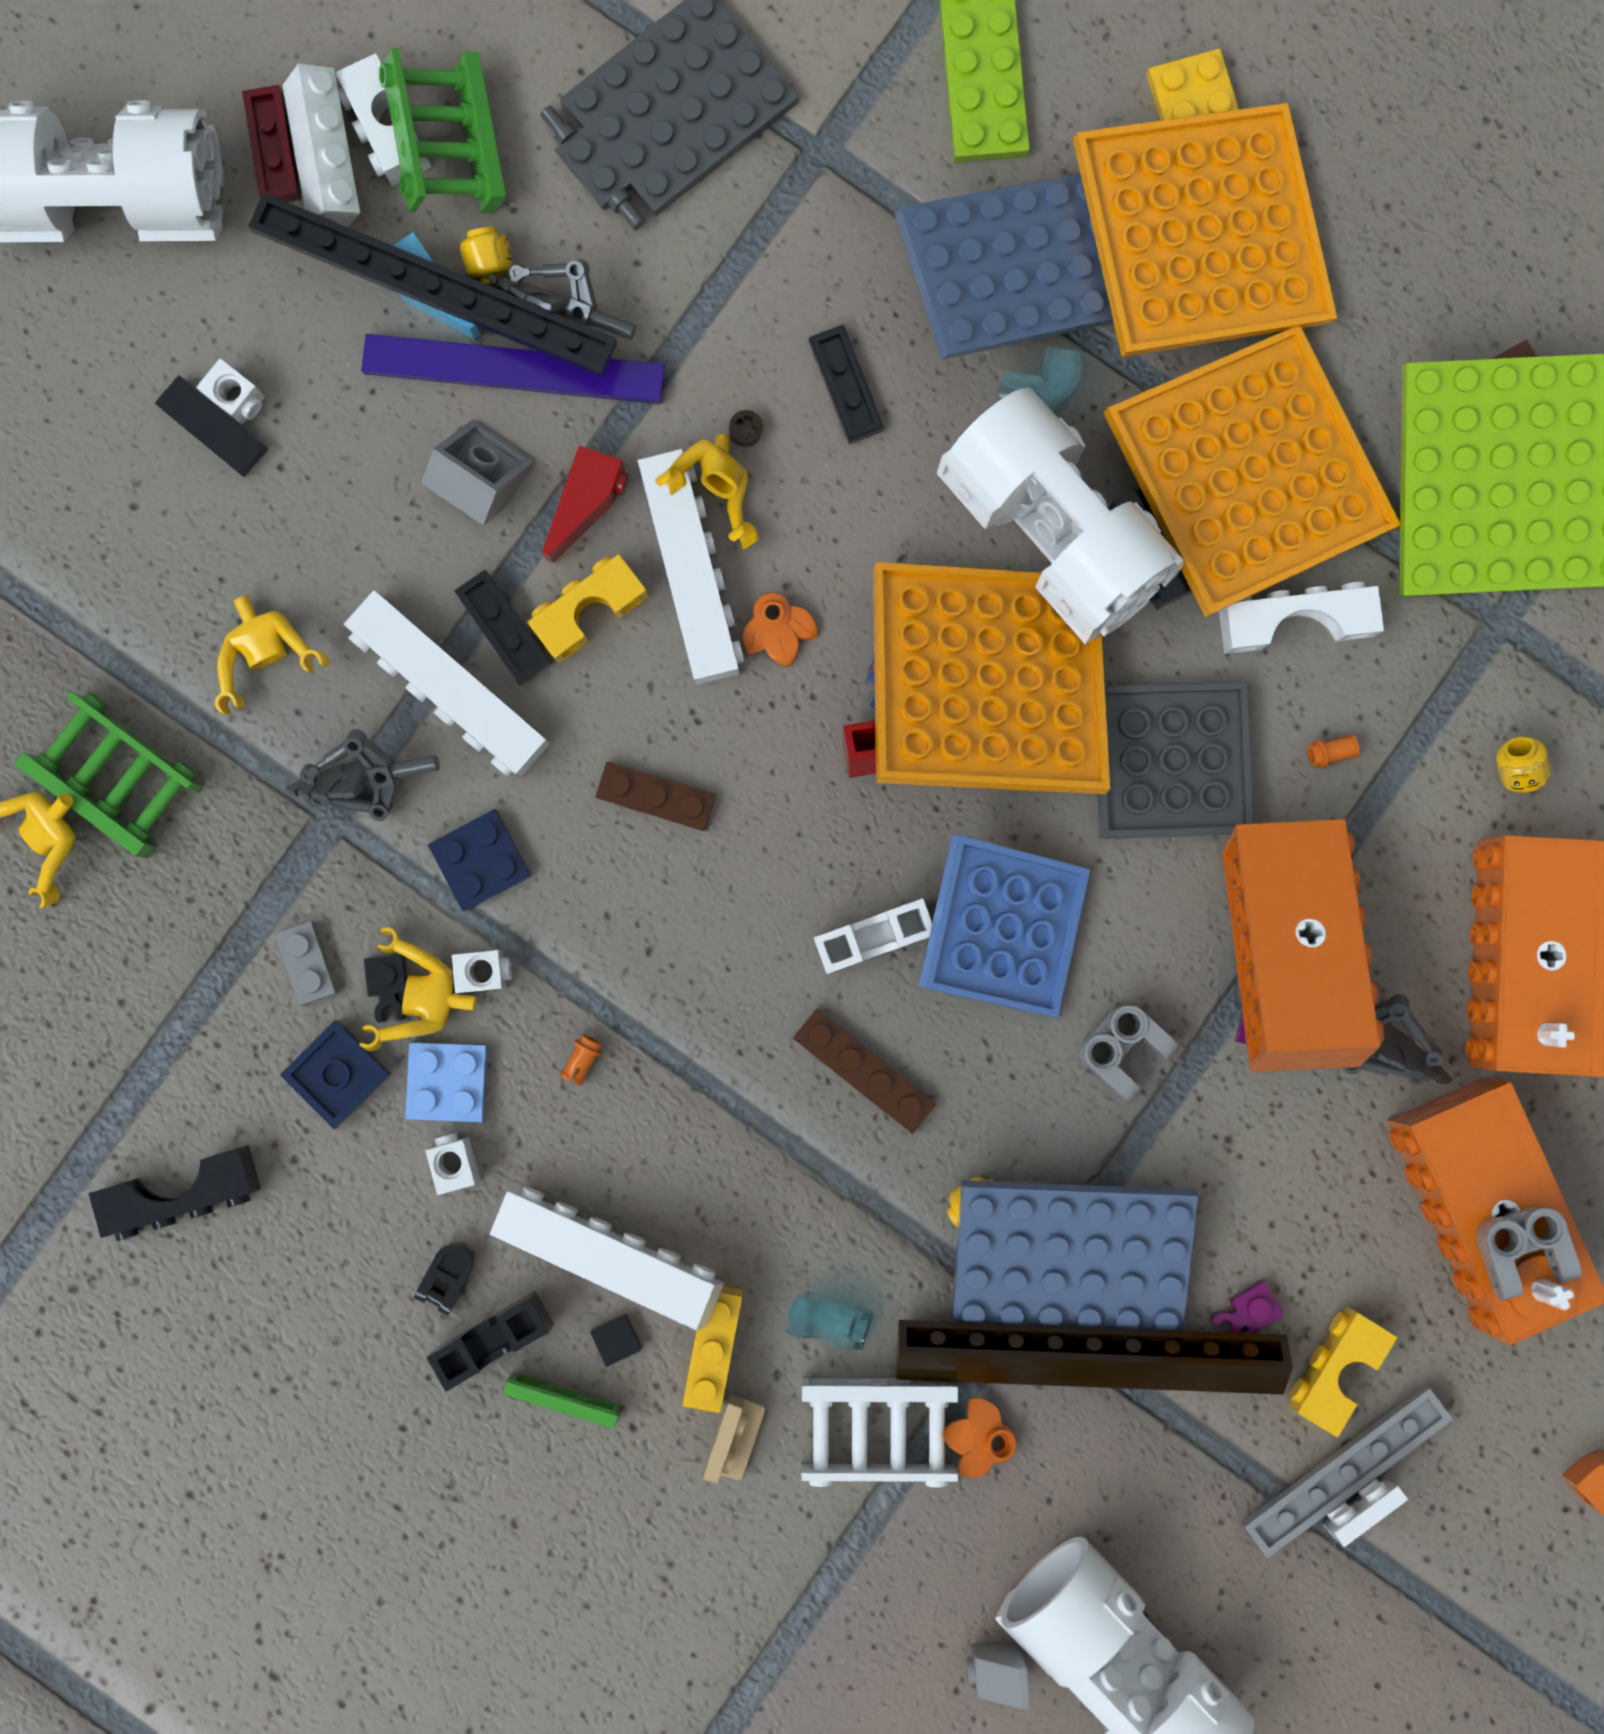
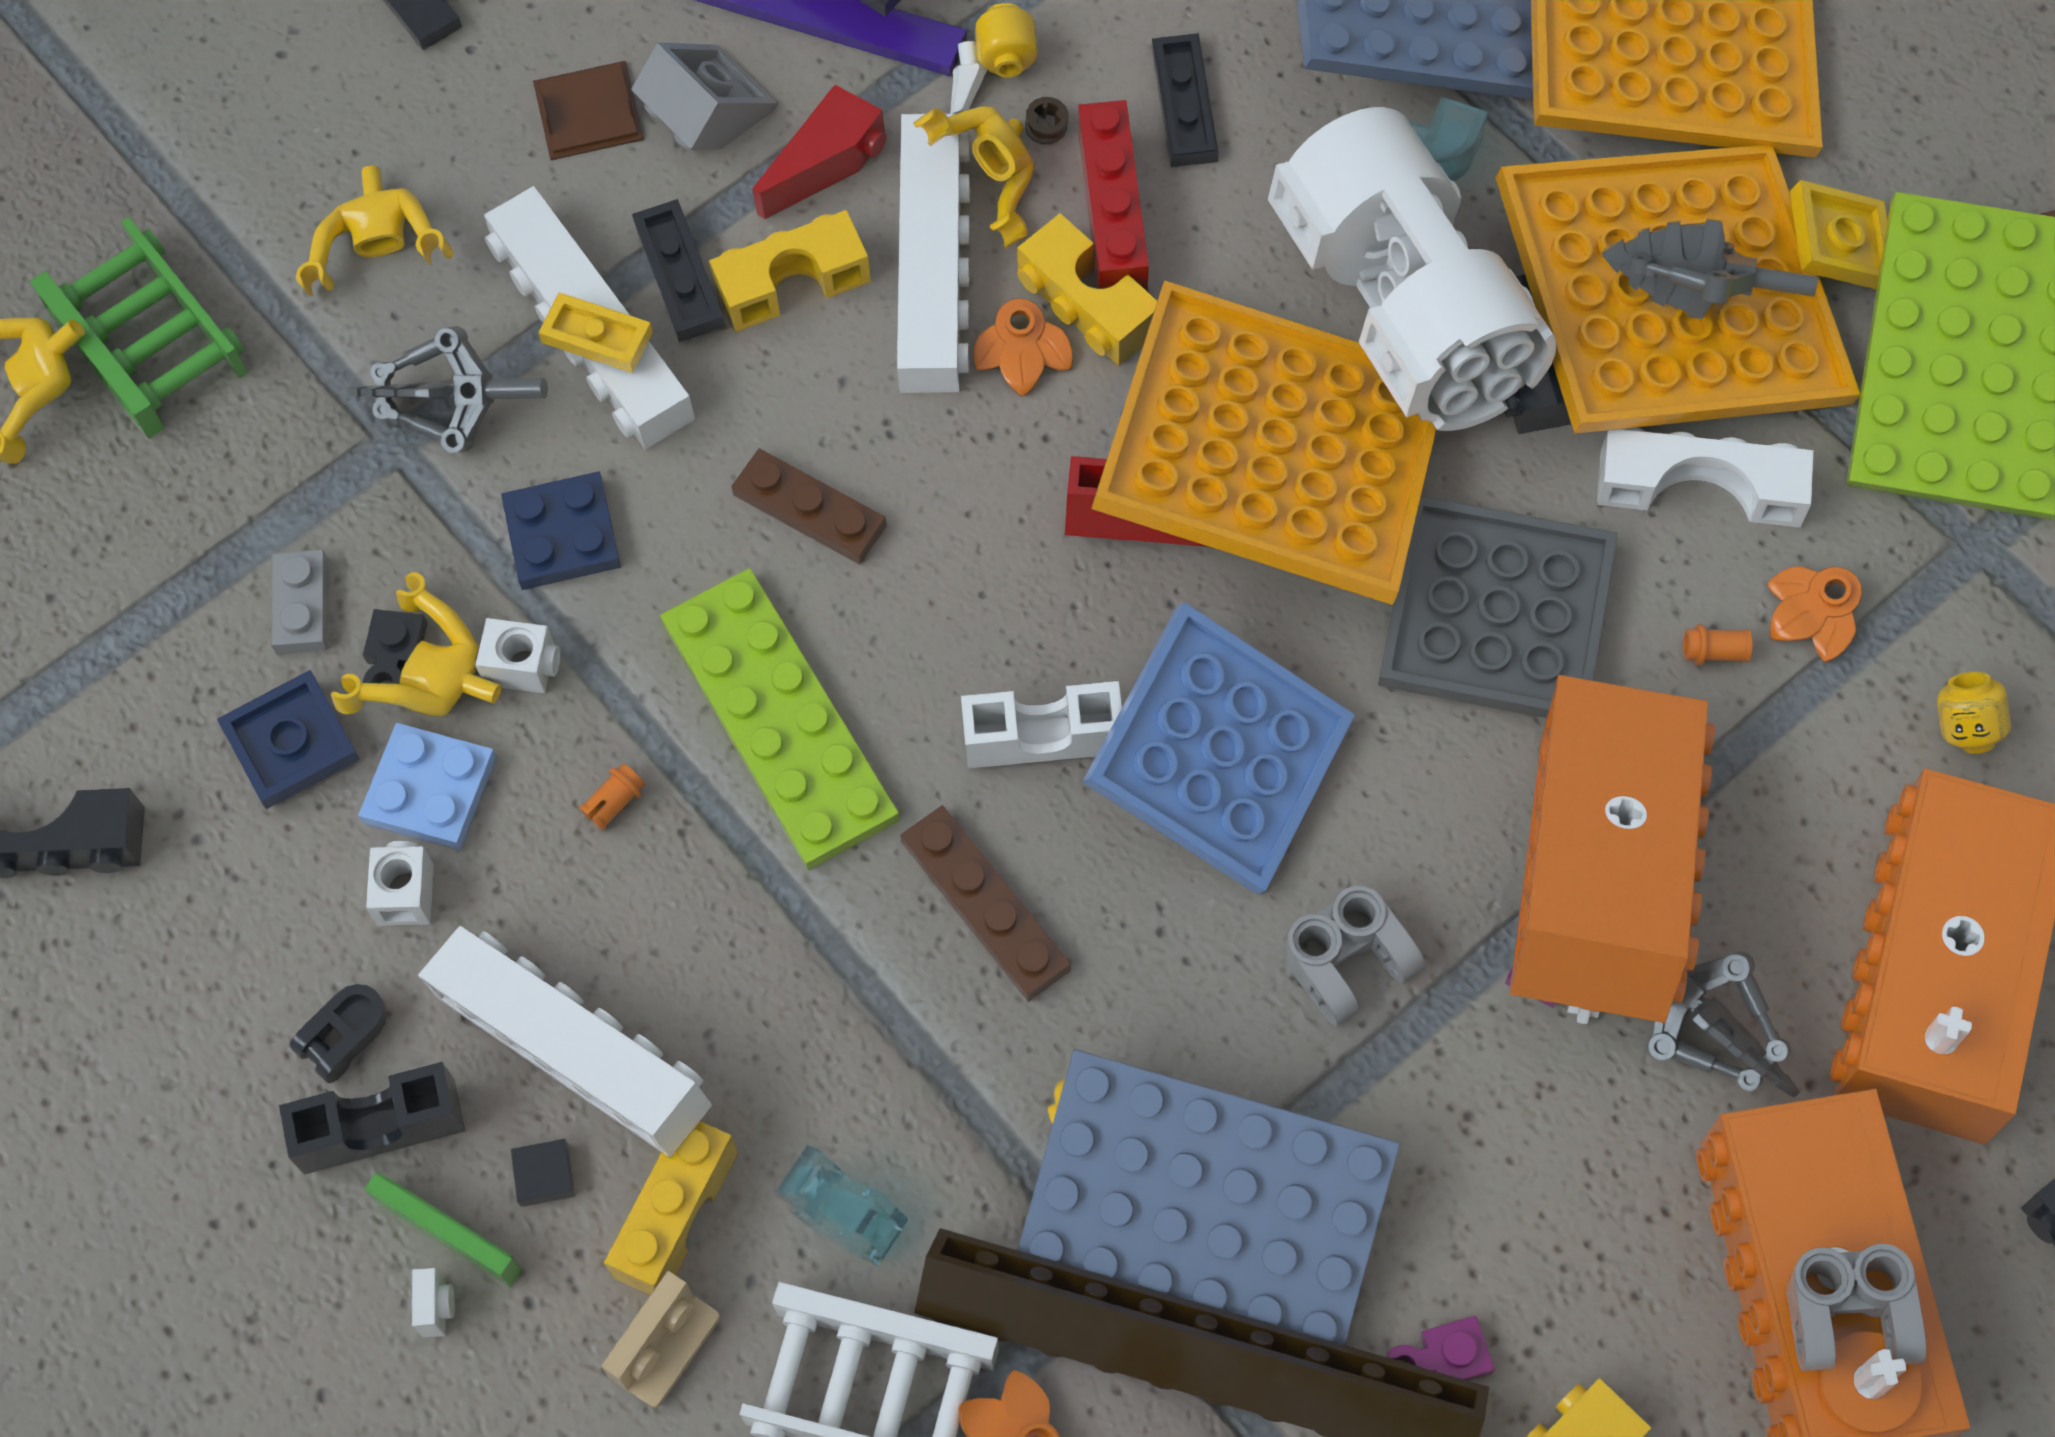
camera: 20 degrees right, 20 degrees down
none -> white plate [412,1268,455,1338]
none -> reddish brown piece [533,61,644,160]
none -> yellow plate [538,292,653,373]
none -> lime plate [660,568,900,871]
none -> white bar [950,41,987,114]
none -> yellow head [975,3,1038,78]
none -> yellow arch [1017,213,1157,366]
none -> red brick [1078,100,1149,292]
none -> dark grey bar [1602,219,1818,319]
none -> orange plate [1767,566,1862,663]
none -> yellow plate [1790,180,1888,290]

